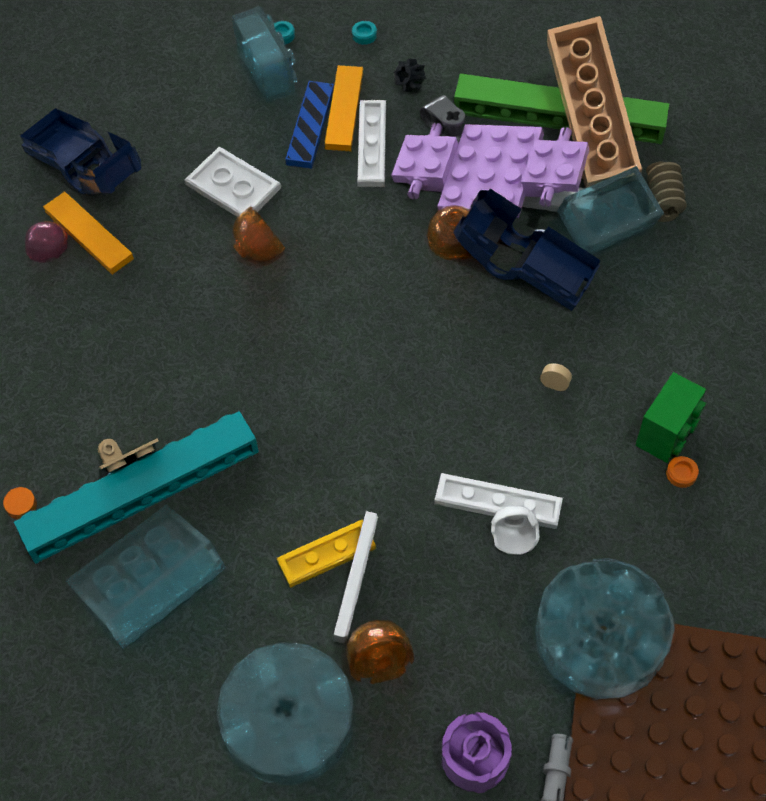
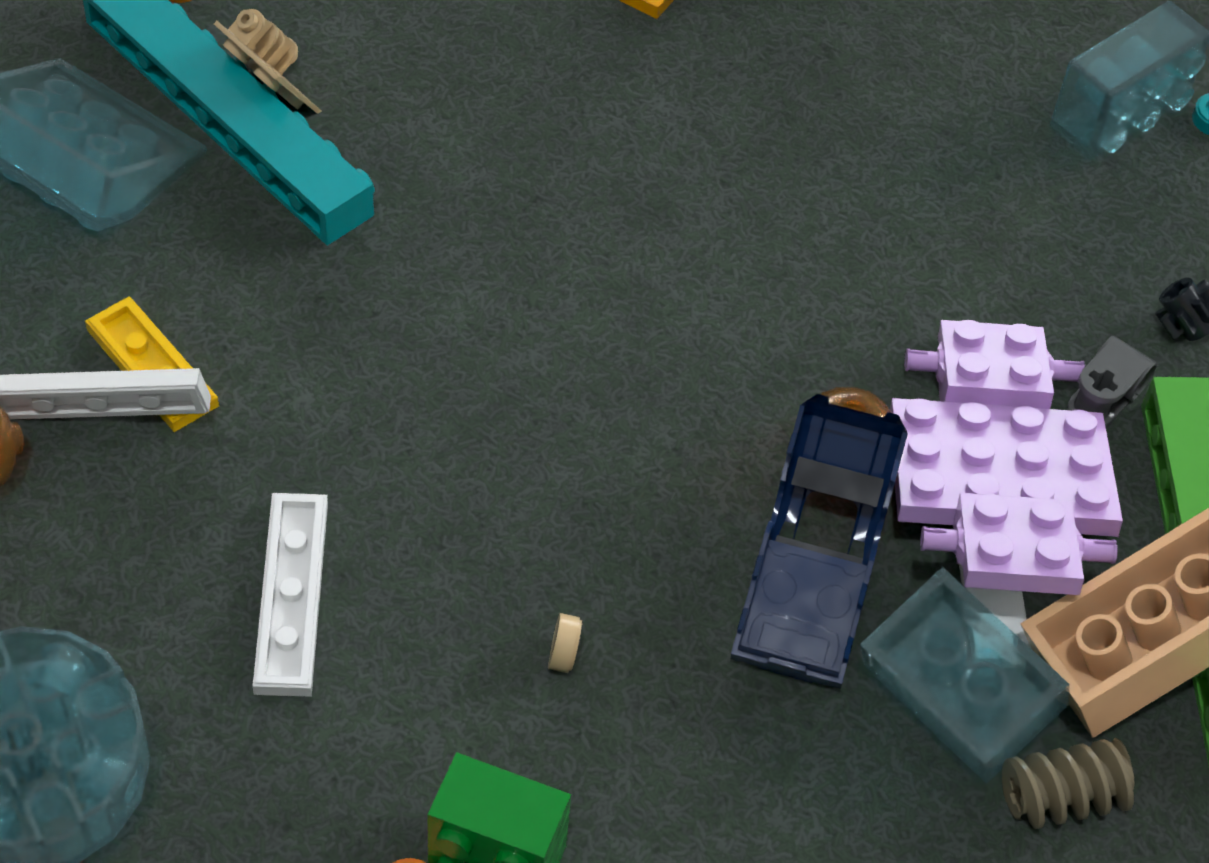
camera: 70 degrees right, 5 degrees down
white tile [184,147,281,223] -> none
clear orange cylinder [232,206,286,262] -> none
blue tile [286,81,334,169] -> none
light orange tile [325,65,363,151] -> none
white tile [358,100,386,187] -> none
white hair [491,505,539,555] -> none

